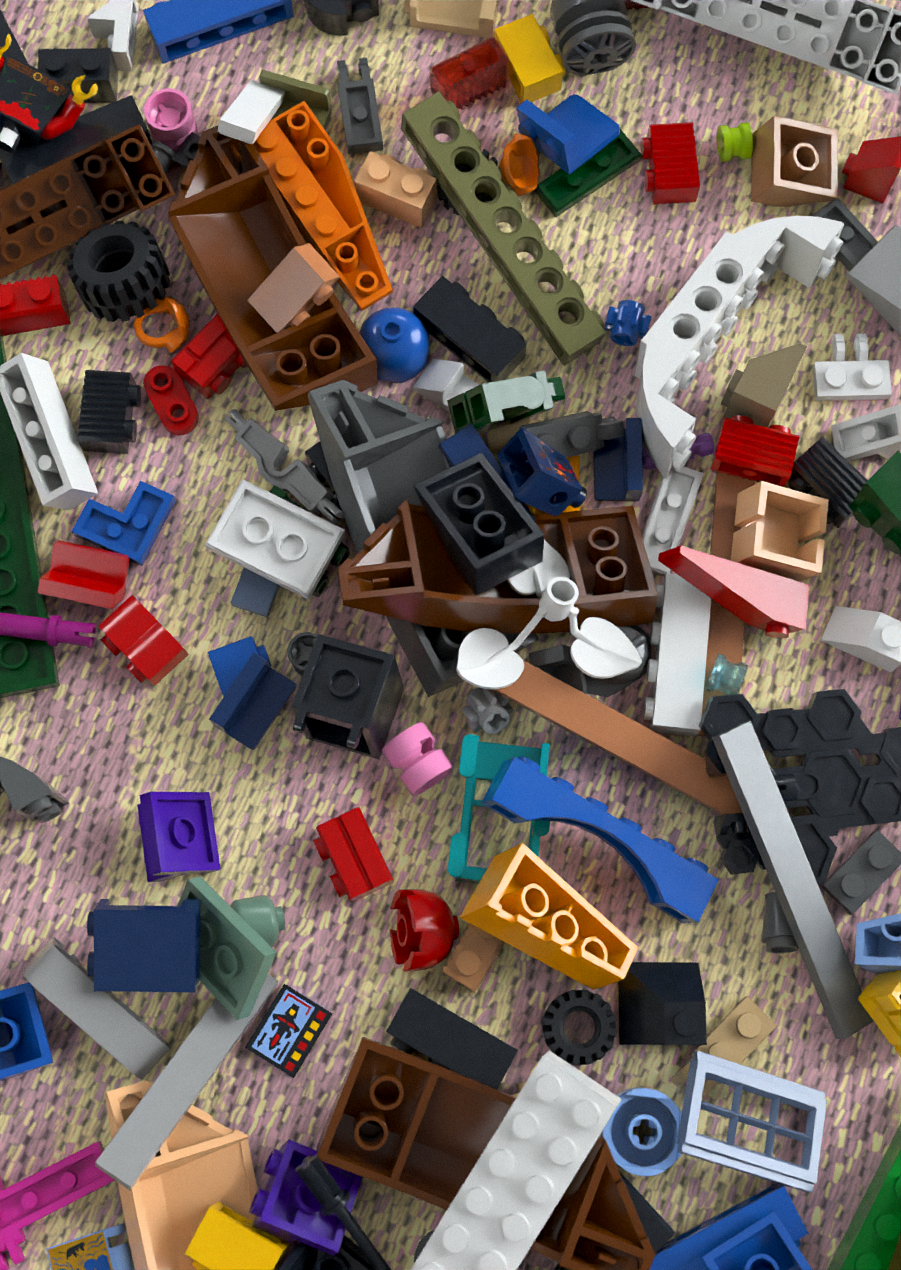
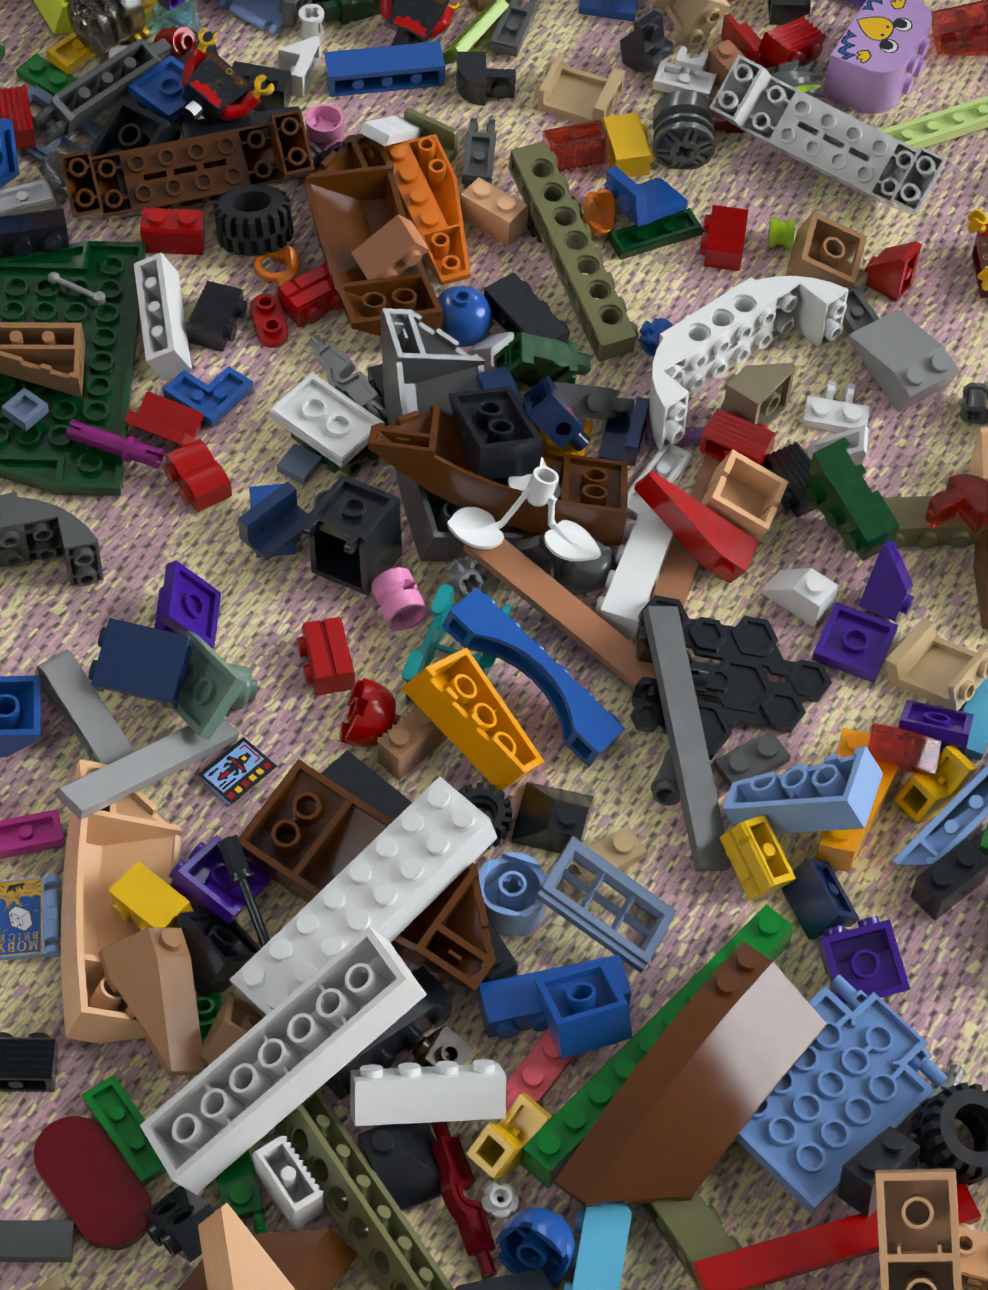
camera: 10 degrees right, 20 degrees down
clear light blue wheel [704,653,748,695] -> none

